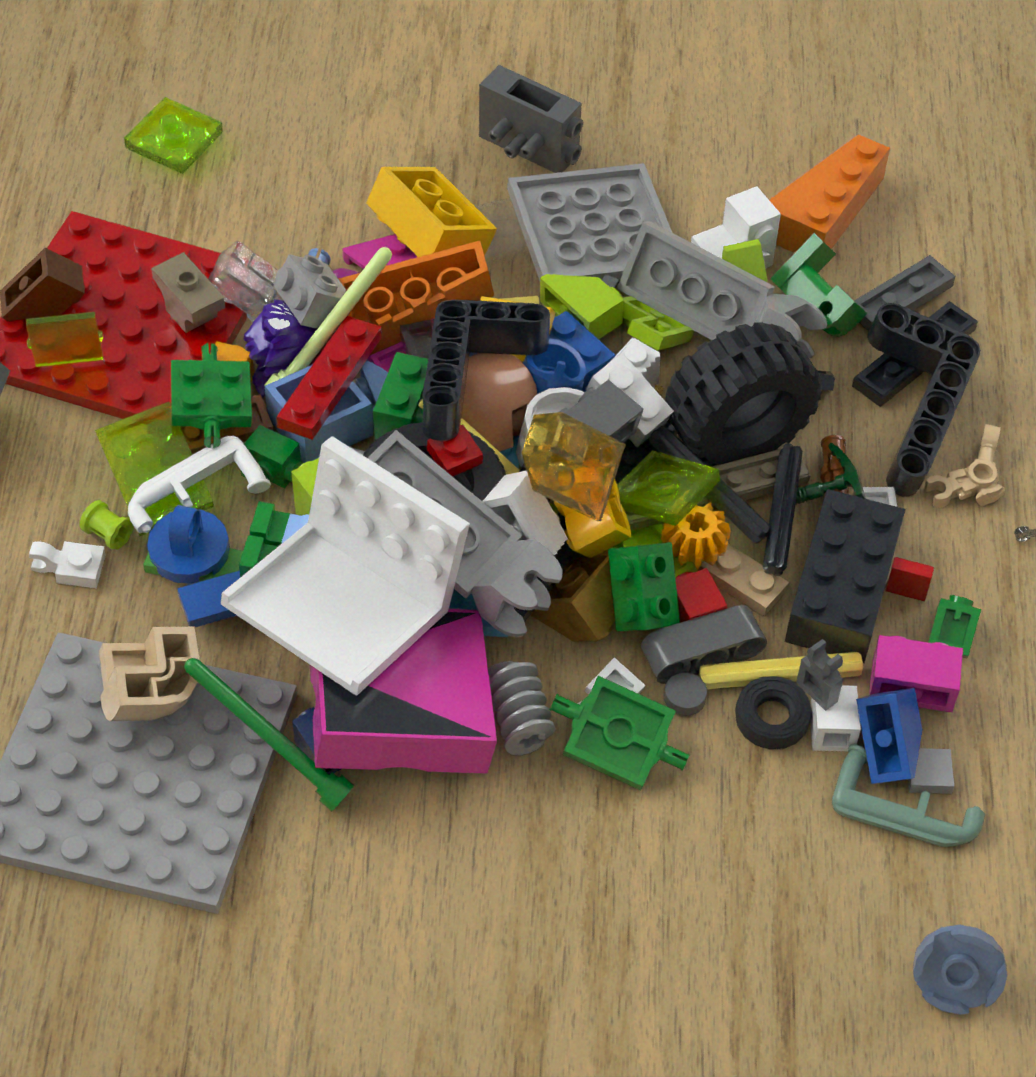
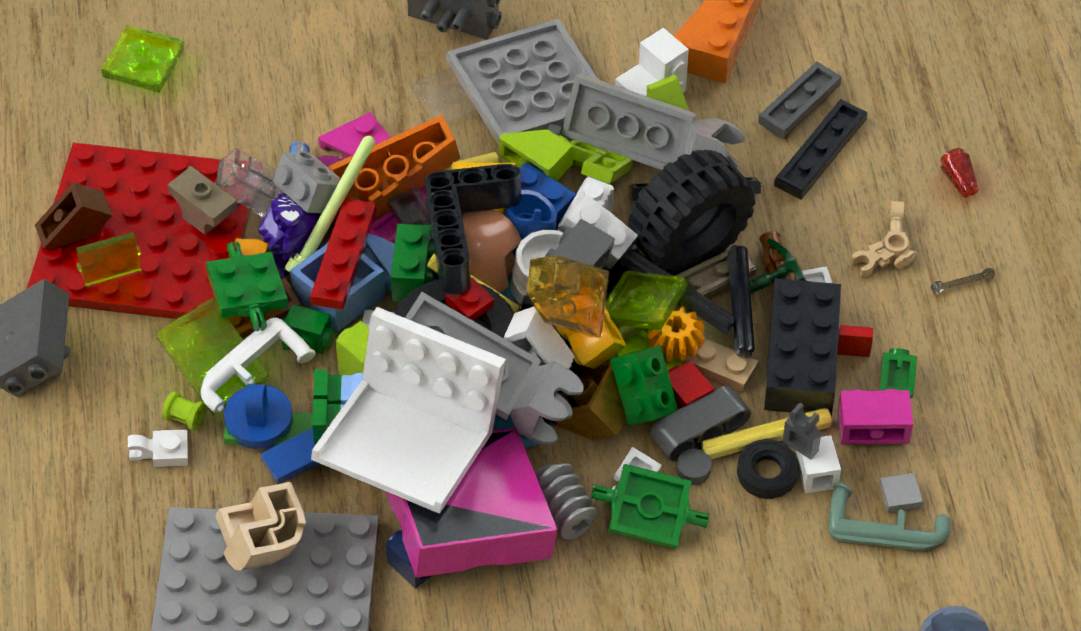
camera: 10 degrees left, 0 degrees up
green piece [184,658,355,812] -> none
yellow brick [366,167,497,257] -> none
green piece [770,233,867,337] -> none
blue slope [856,688,923,784] -> none
black beam [867,303,981,497] -> none

